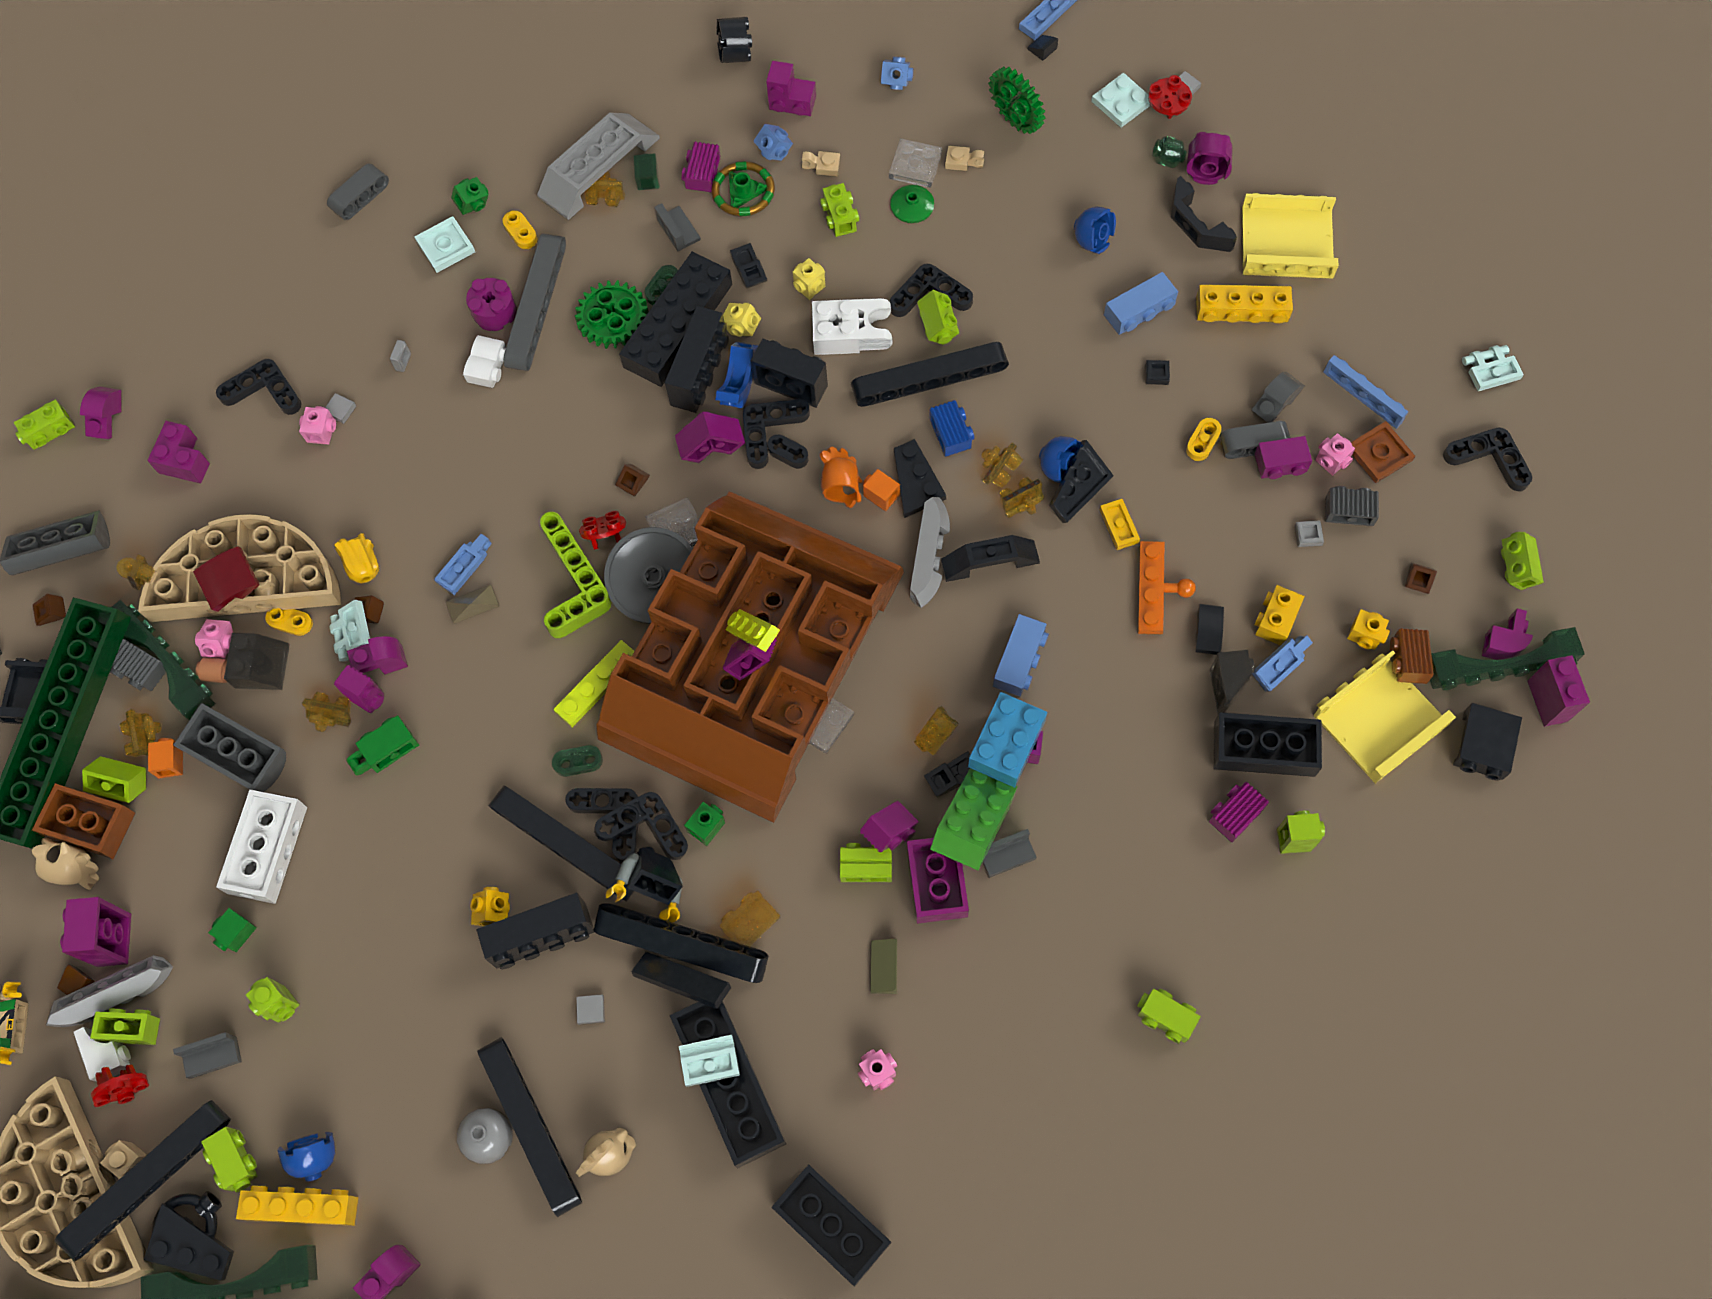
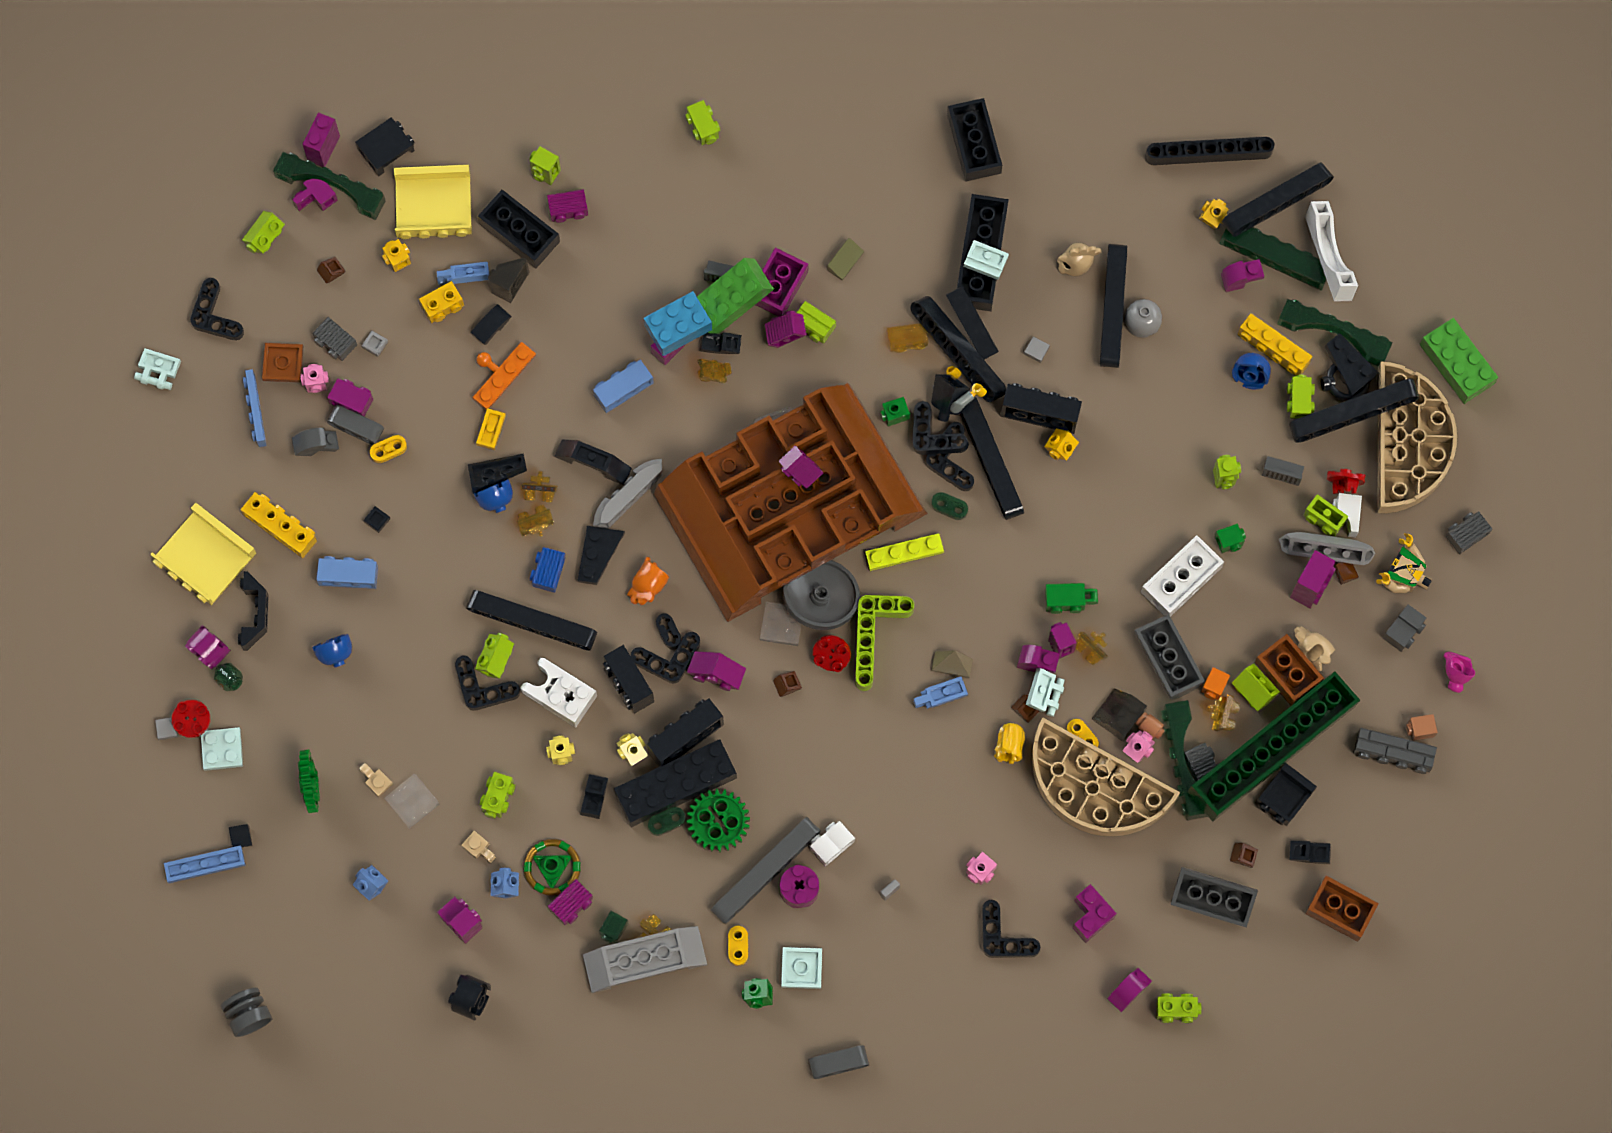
camera: 150 degrees left, 5 degrees up
tan brick [100,1140,147,1179] -> none
clear yellow hips [117,554,155,590] -> none
dark red slope [193,546,260,612] -> none
light grey tile [325,393,356,424] -> none
dark grey panel [654,203,701,251] -> none
blue arch [715,342,758,408] -> none
neon yellow plate [725,609,780,652] -> none
bright pink brick [857,1049,897,1090] -> none
orange brick [863,469,900,511] -> none
green dish [891,185,934,223] -> none
dark orange brick [1390,628,1434,684] -> none

